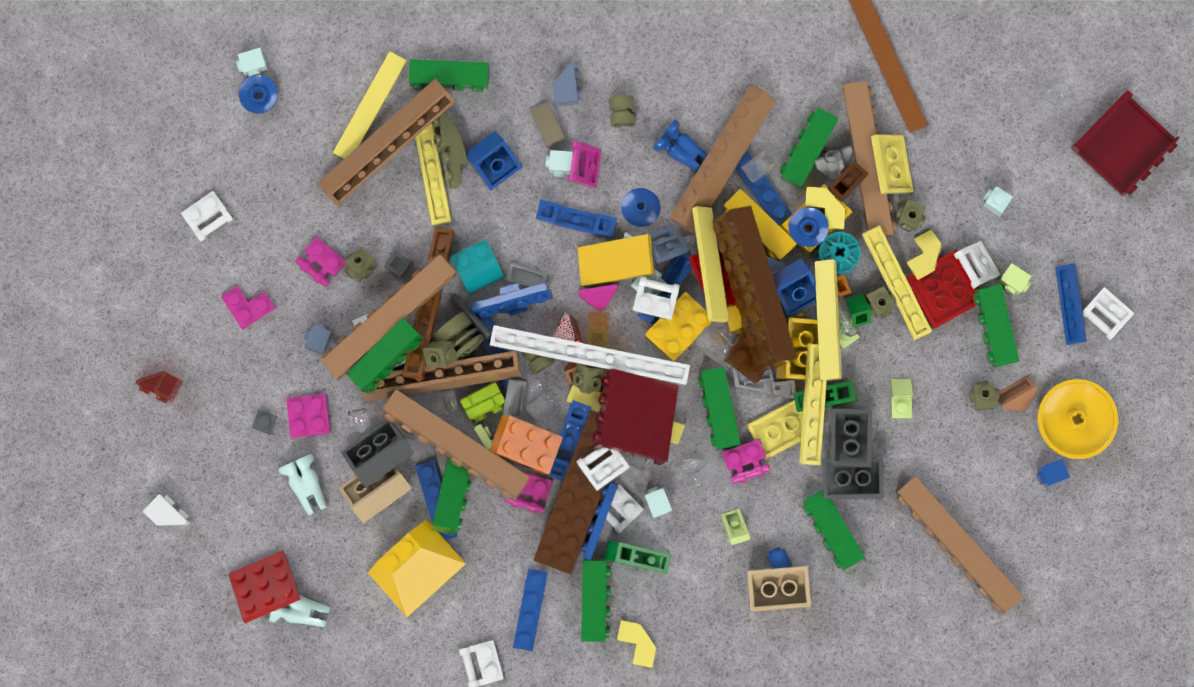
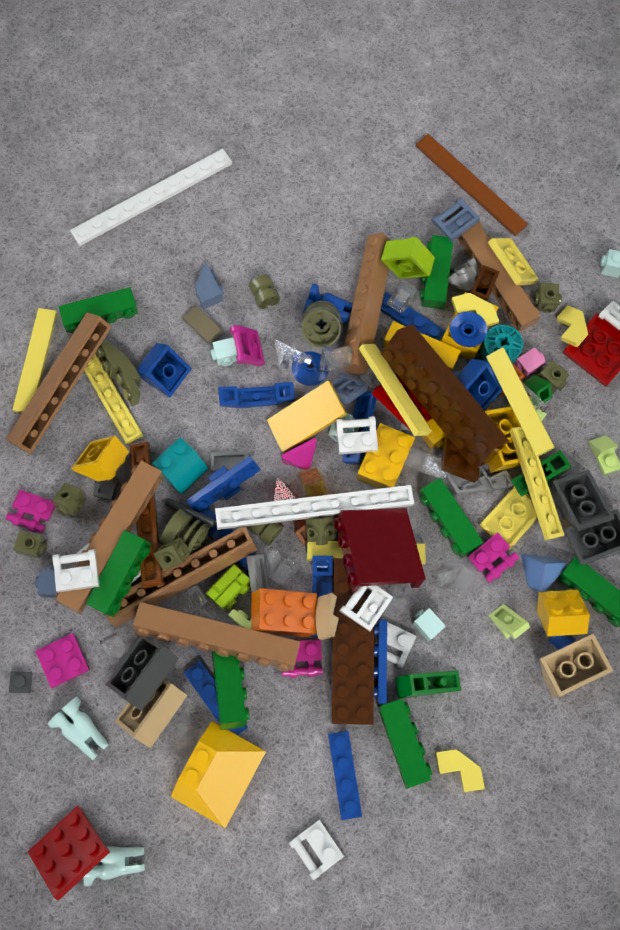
camera: 30 degrees left, 10 degrees down
light yellow tile [861,225,932,340] -> none
none -> olive brick [13,531,47,559]
none -> white plate [53,549,100,593]
none -> yellow slope [71,435,129,482]
none -> clear slope [274,339,313,370]
none -> olive wheel [301,301,341,348]
none -> tan slope [315,593,339,640]
none -> clear slope [319,344,352,372]
none -> lime brick [381,237,435,279]
none -> sand blue plate [431,198,480,242]
none -> bright pink brick [514,348,546,379]
none -> medium blue slope [521,554,568,592]
none -> yellow brick [537,590,590,636]

